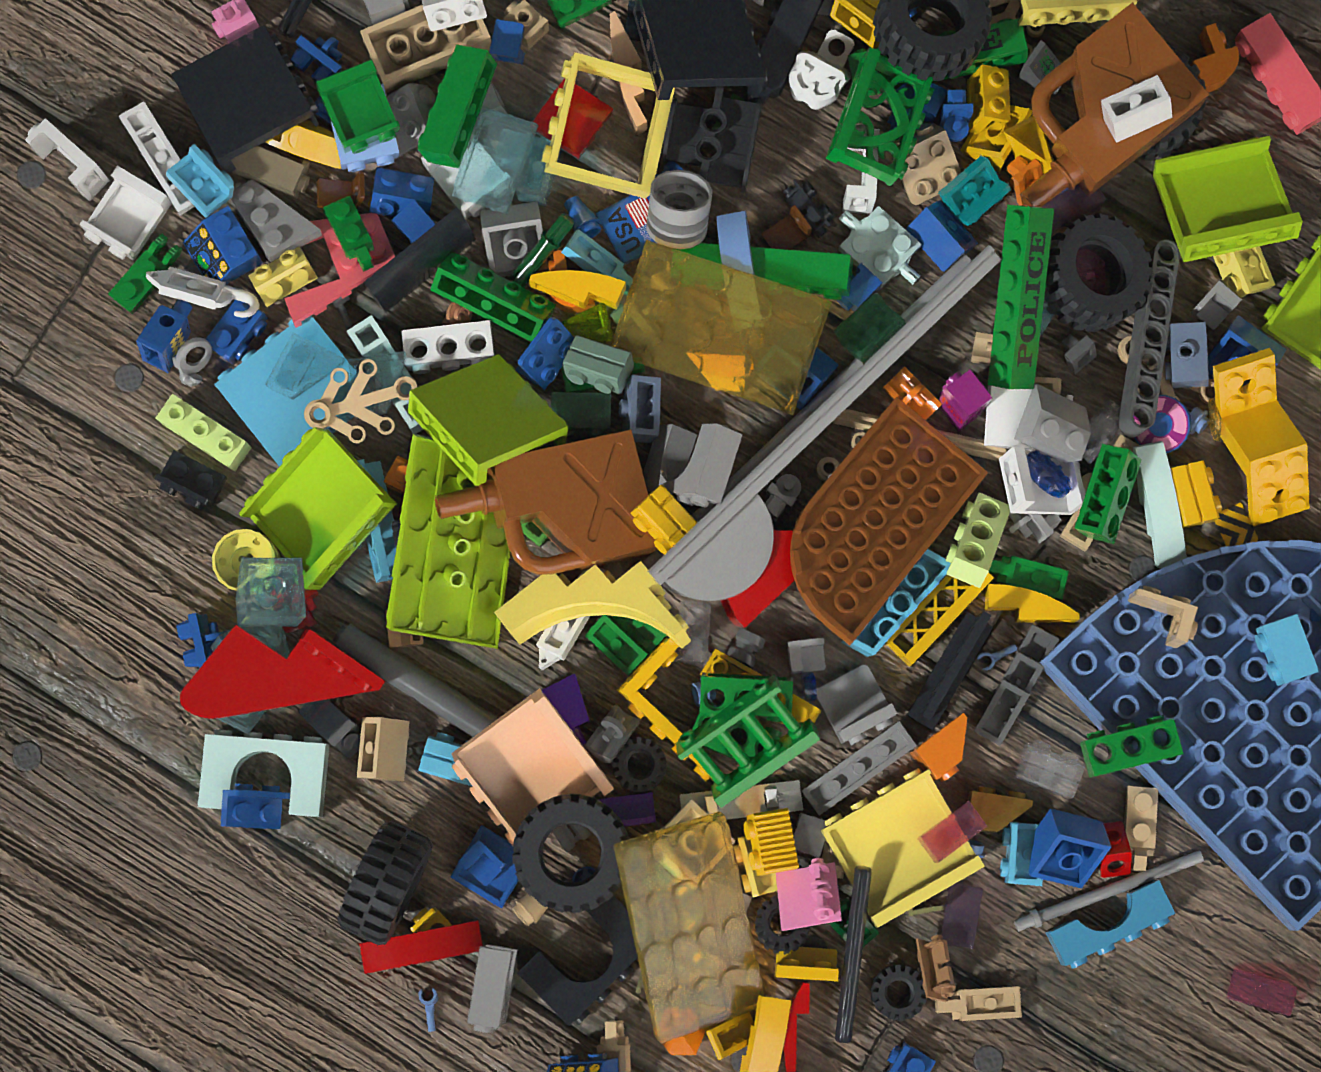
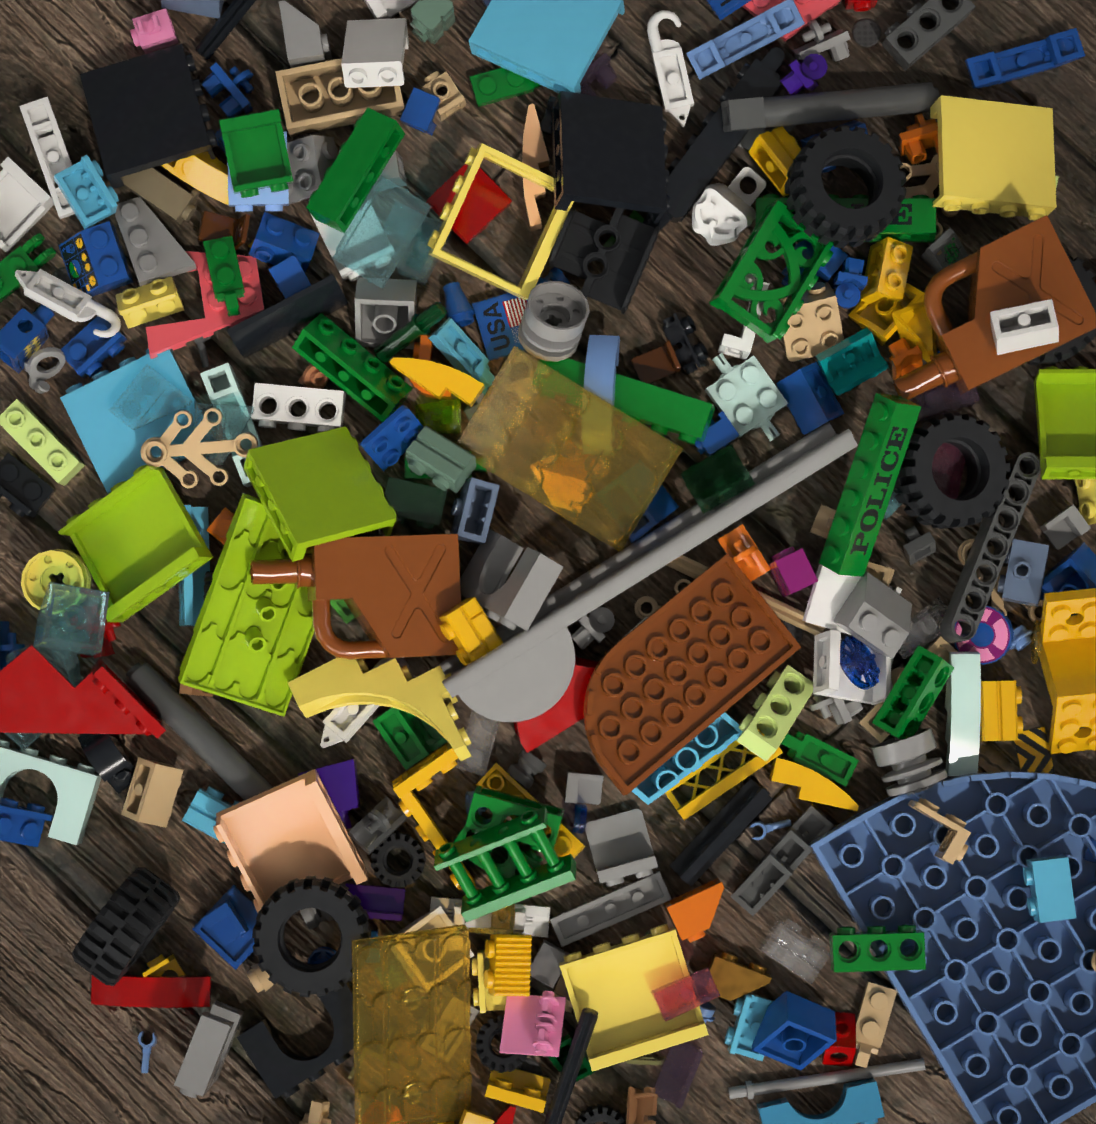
camera: 10 degrees right, 5 degrees up
none -> clear yellow bracket [468,904,515,934]
none -> light grey wheel [871,728,948,797]

